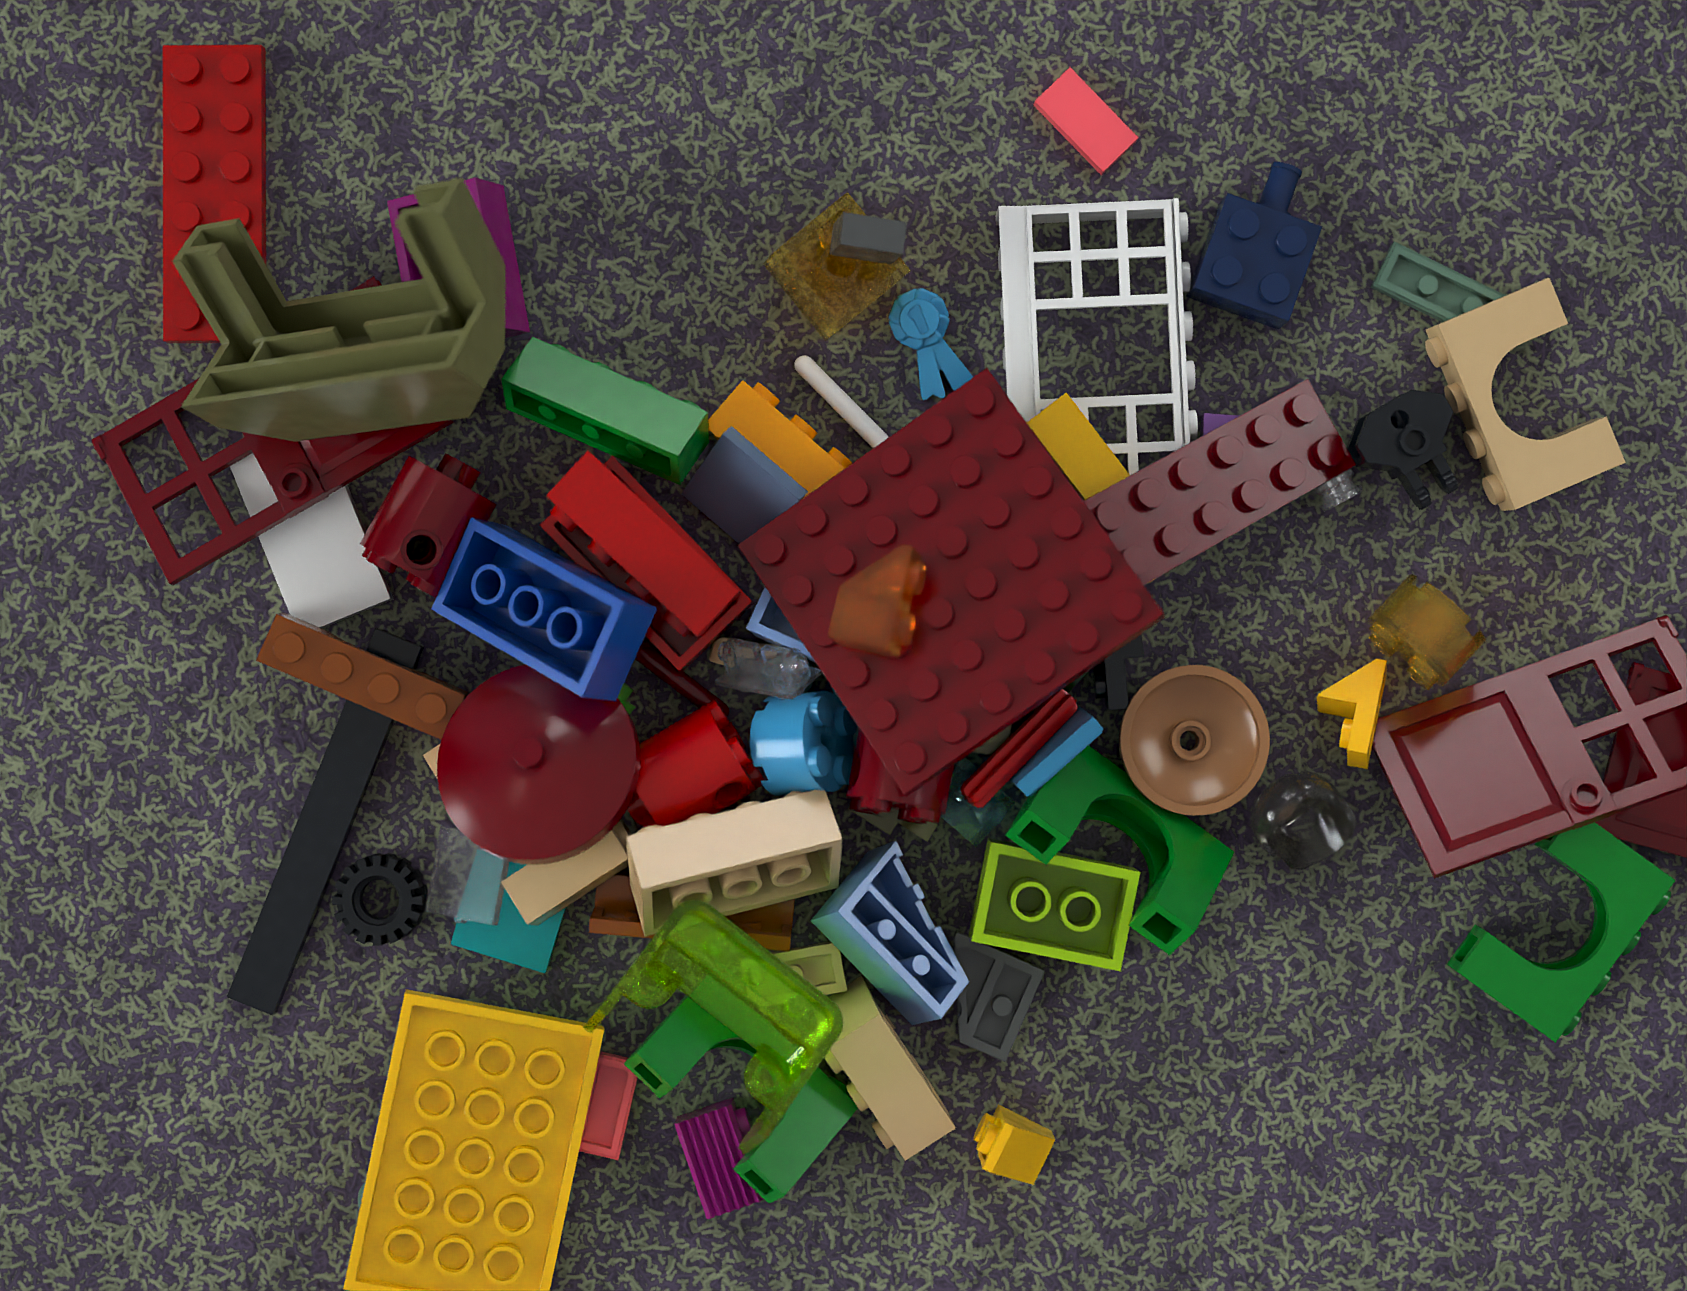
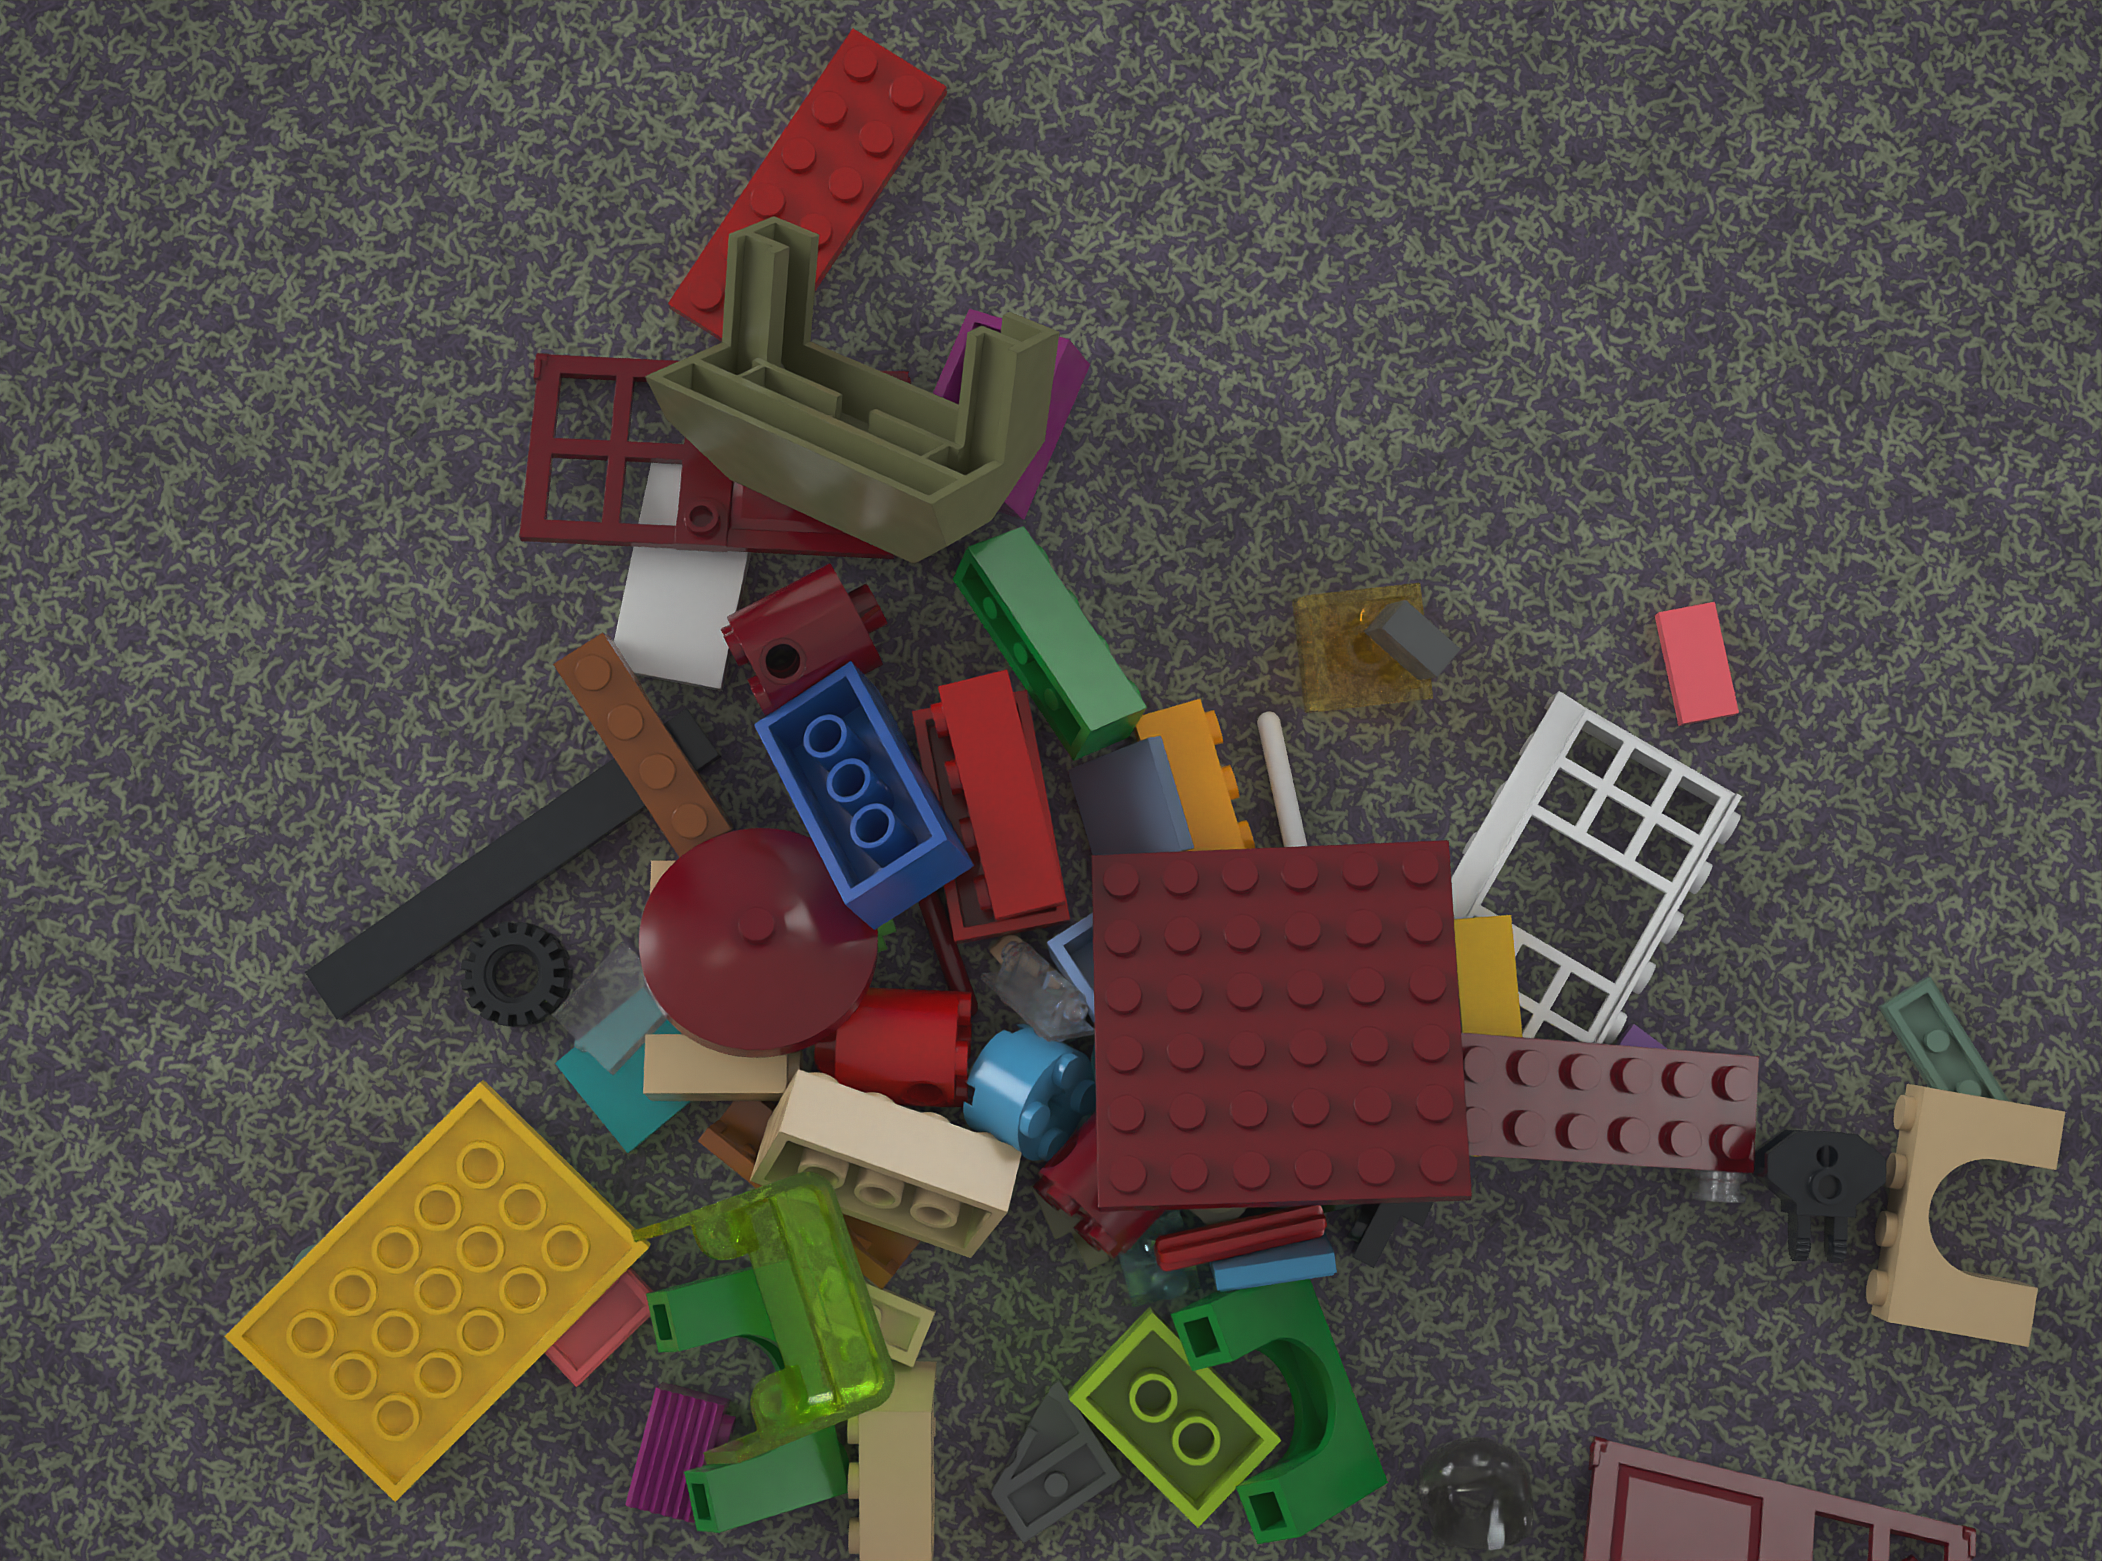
camera: 35 degrees right, 5 degrees down
wedge [811,841,969,1025] -> none
clear orange slope [828,545,926,658] -> none
dark azure piece [888,287,973,400] -> none
medium nougat dish [1119,665,1270,816] -> none
dark blue brick [1186,162,1322,329] -> none
yellow slope [1317,658,1387,769] -> none
clear yellow brick [1368,574,1486,690] -> none

